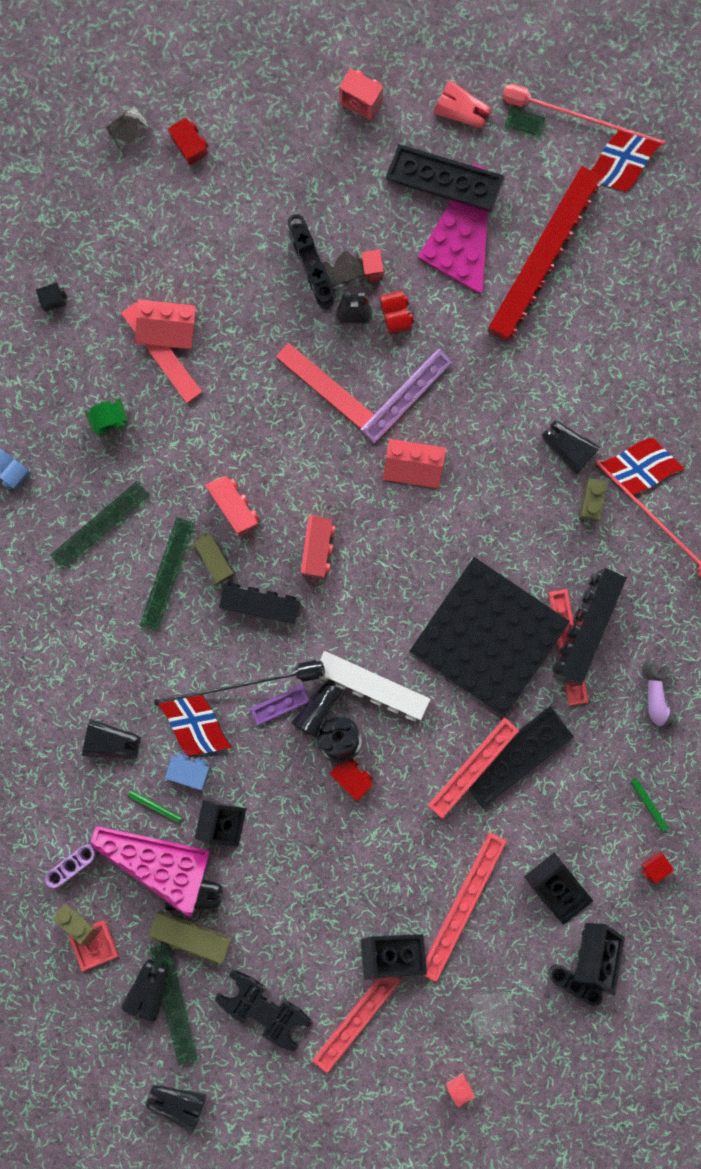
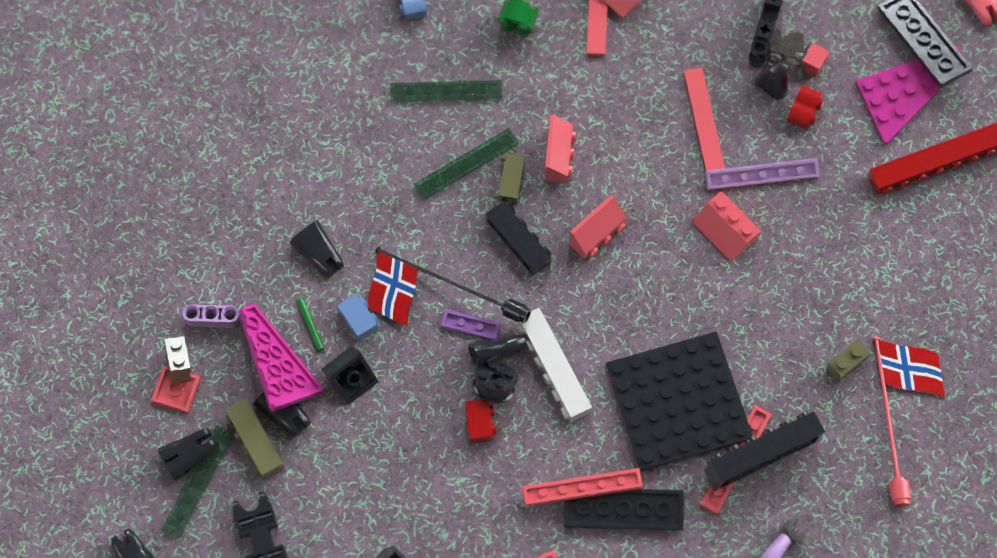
camera: 40 degrees right, 15 degrees down
black piece [542,420,600,475] -> none

